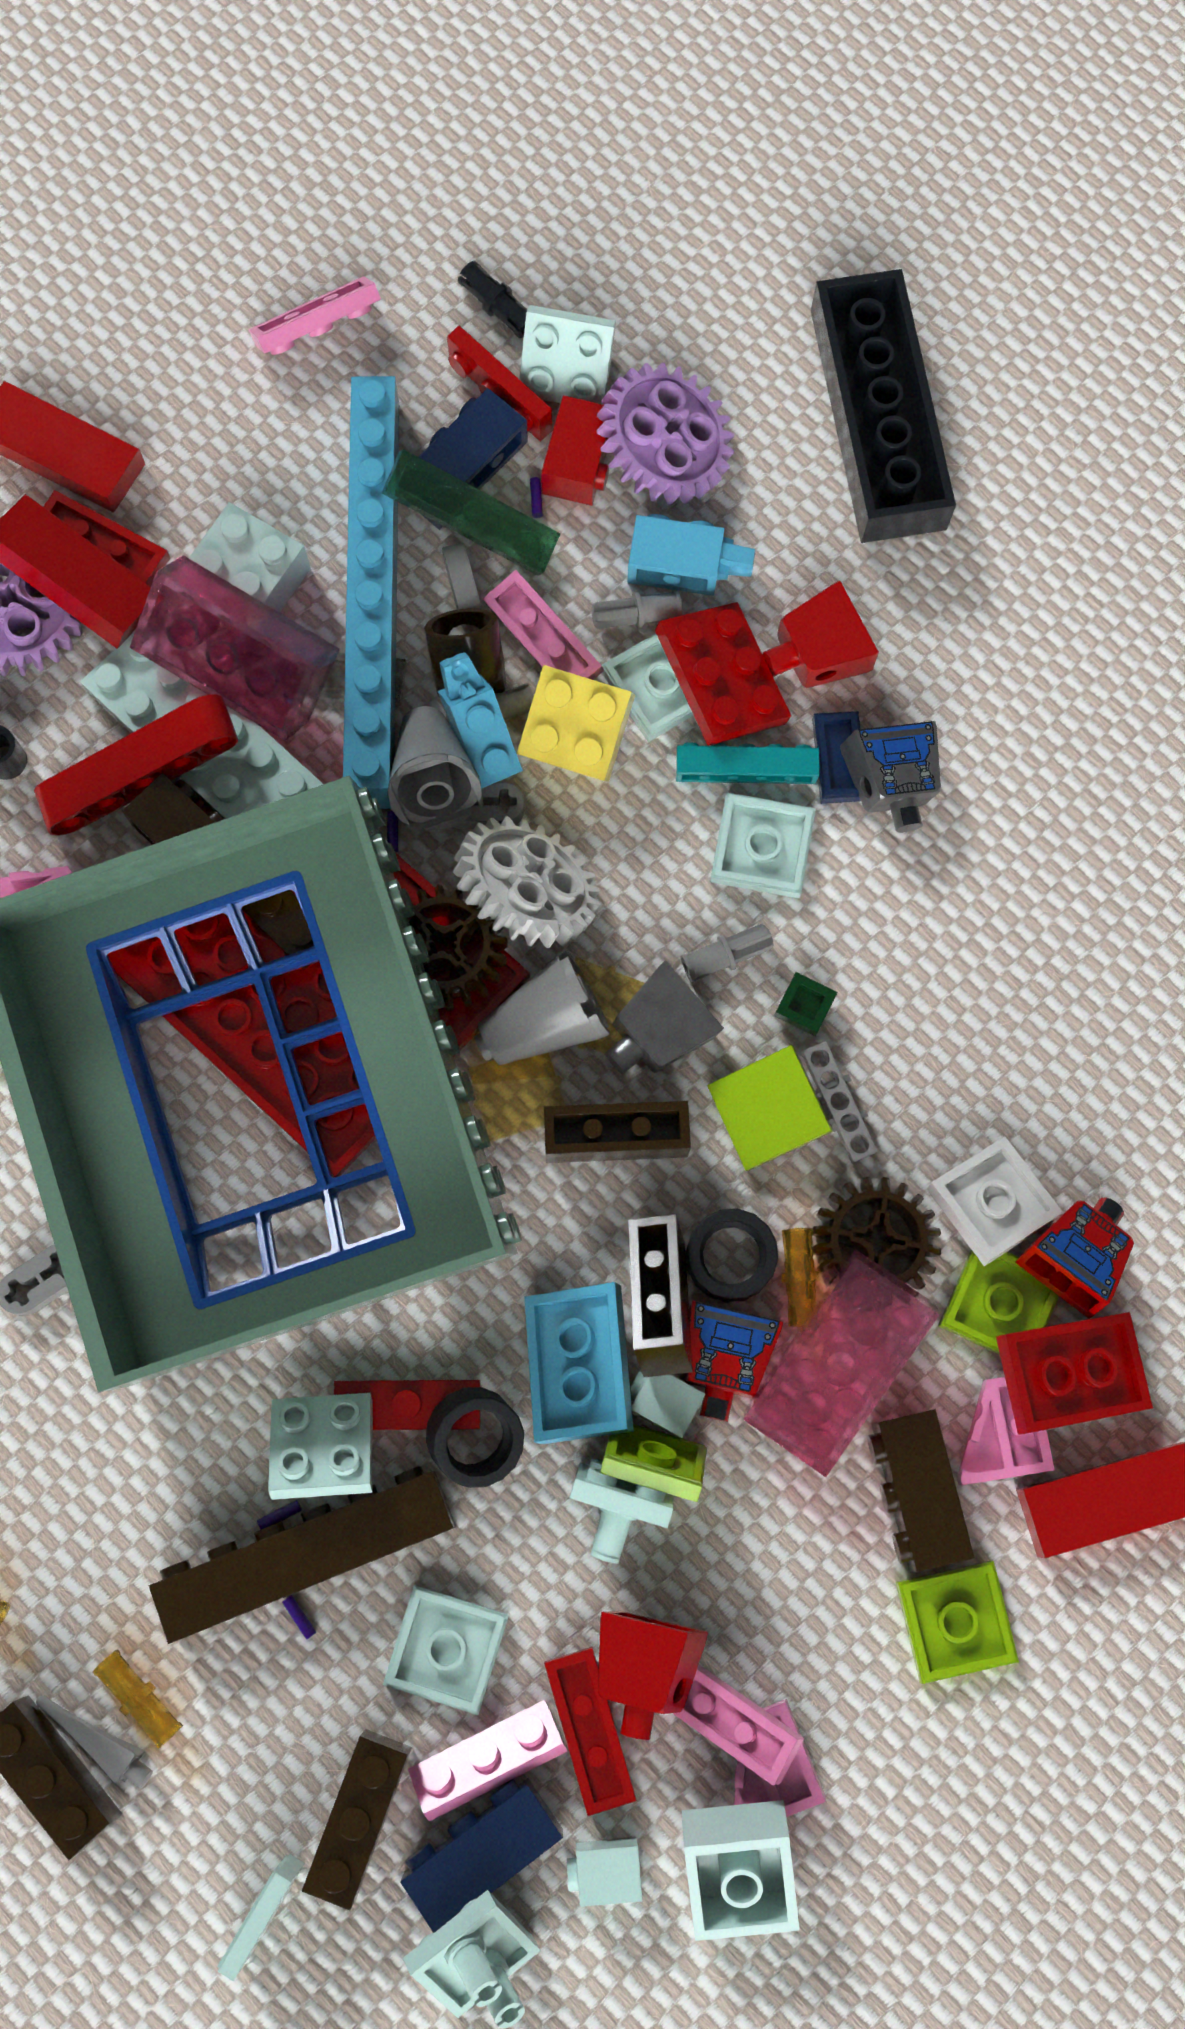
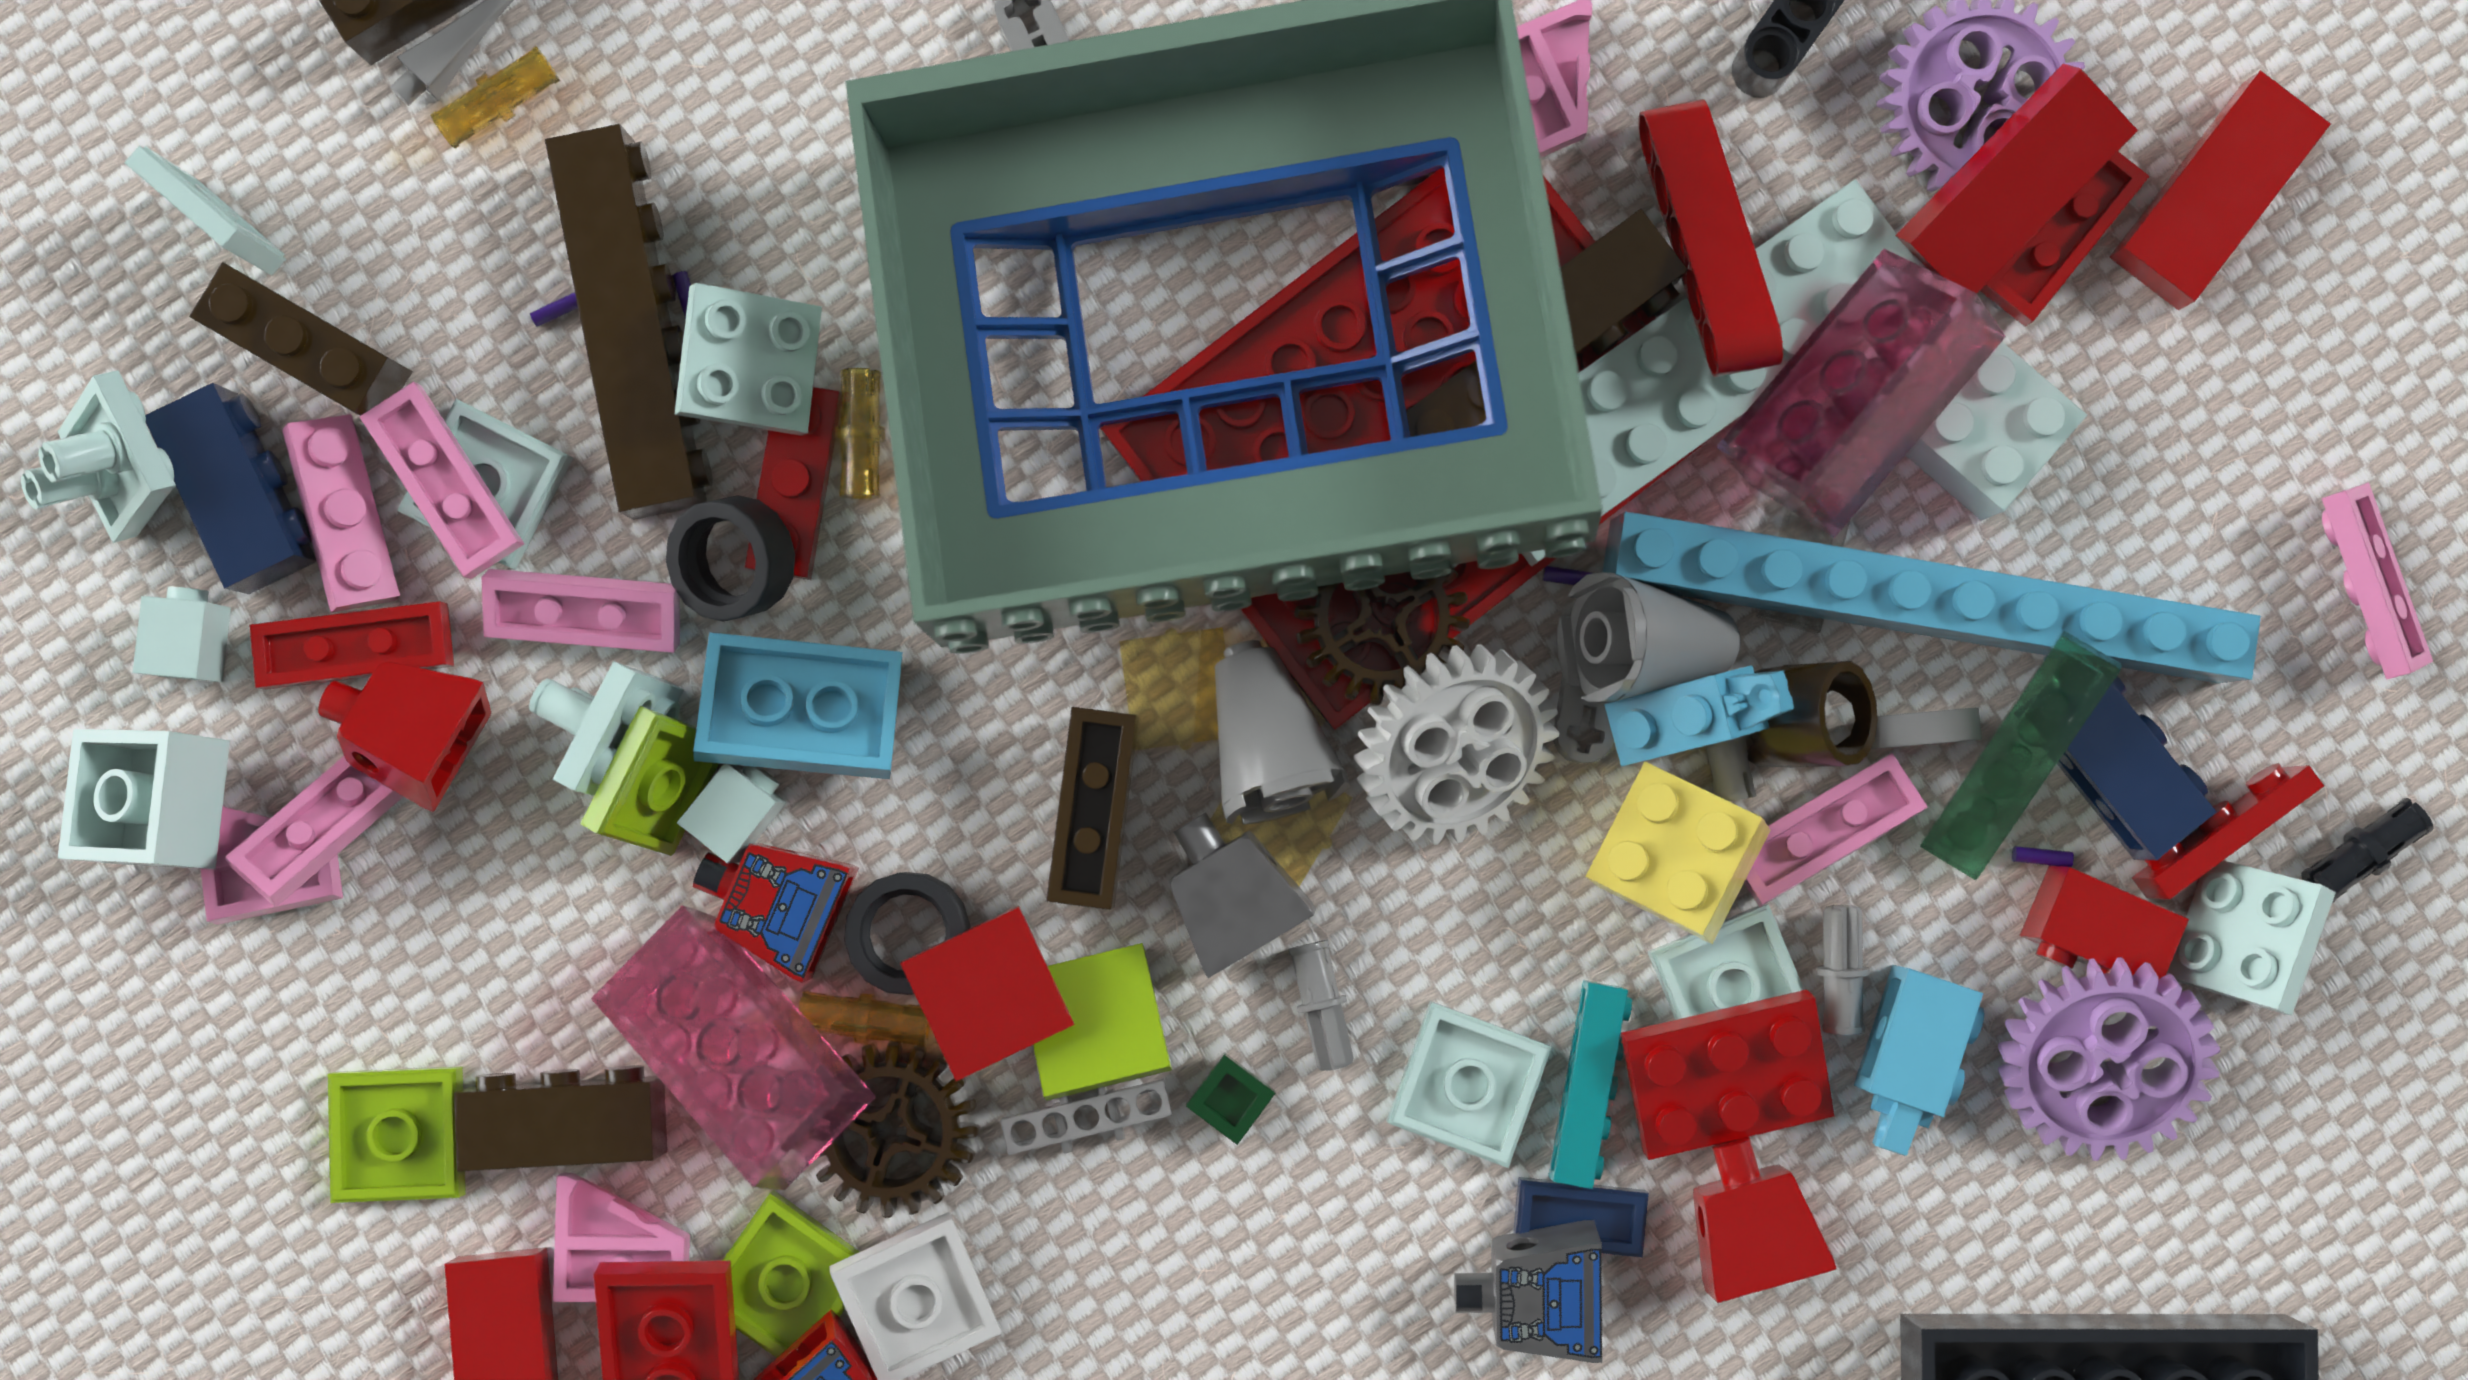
camera: 100 degrees right, 10 degrees up
dark brown brick [628,1214,693,1377] -> none
none -> bright pink plate [360,381,524,579]
none -> bright pink plate [481,569,680,653]
none -> clear yellow pin [835,368,886,500]
none -> red tile [900,906,1075,1081]

